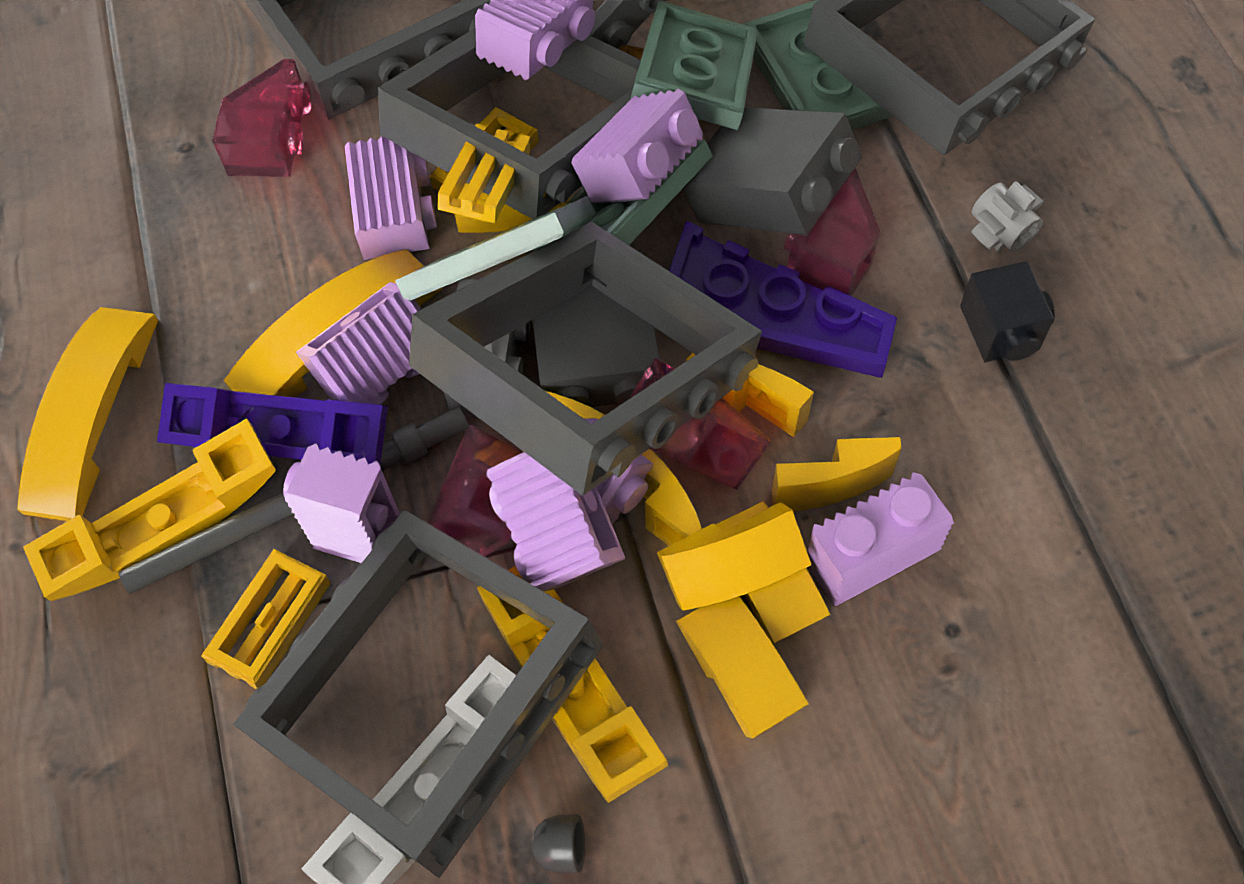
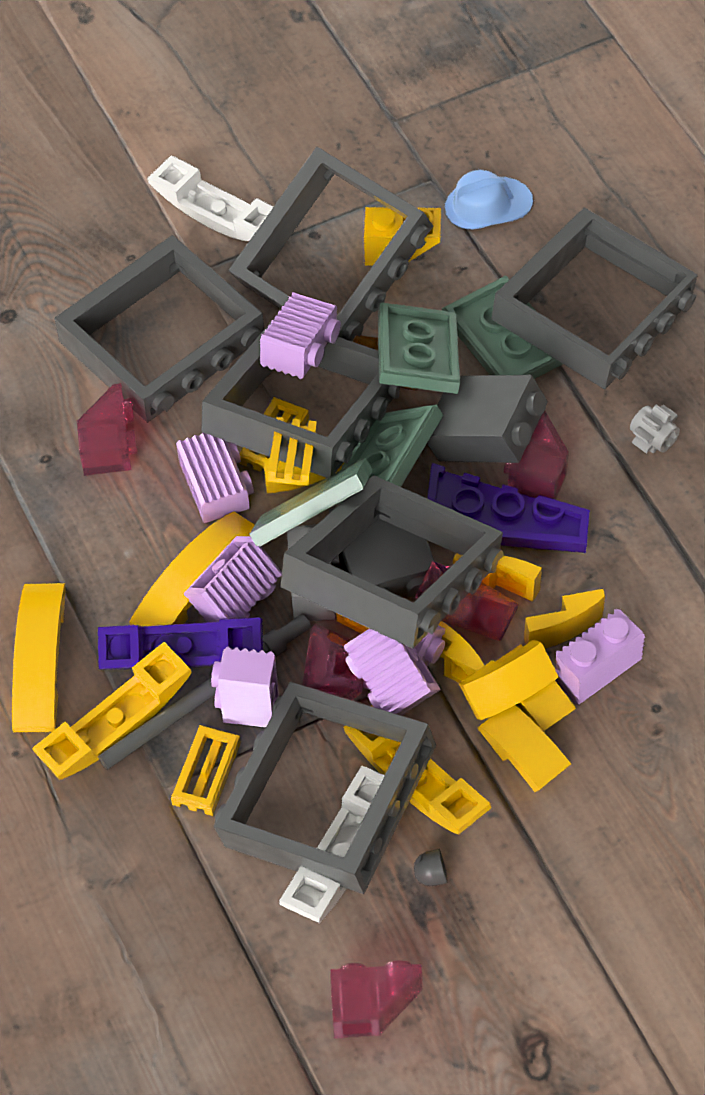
camera: 10 degrees left, 5 degrees down
lavender brick [571,89,703,204] -> none
black brick [960,261,1055,363] -> none

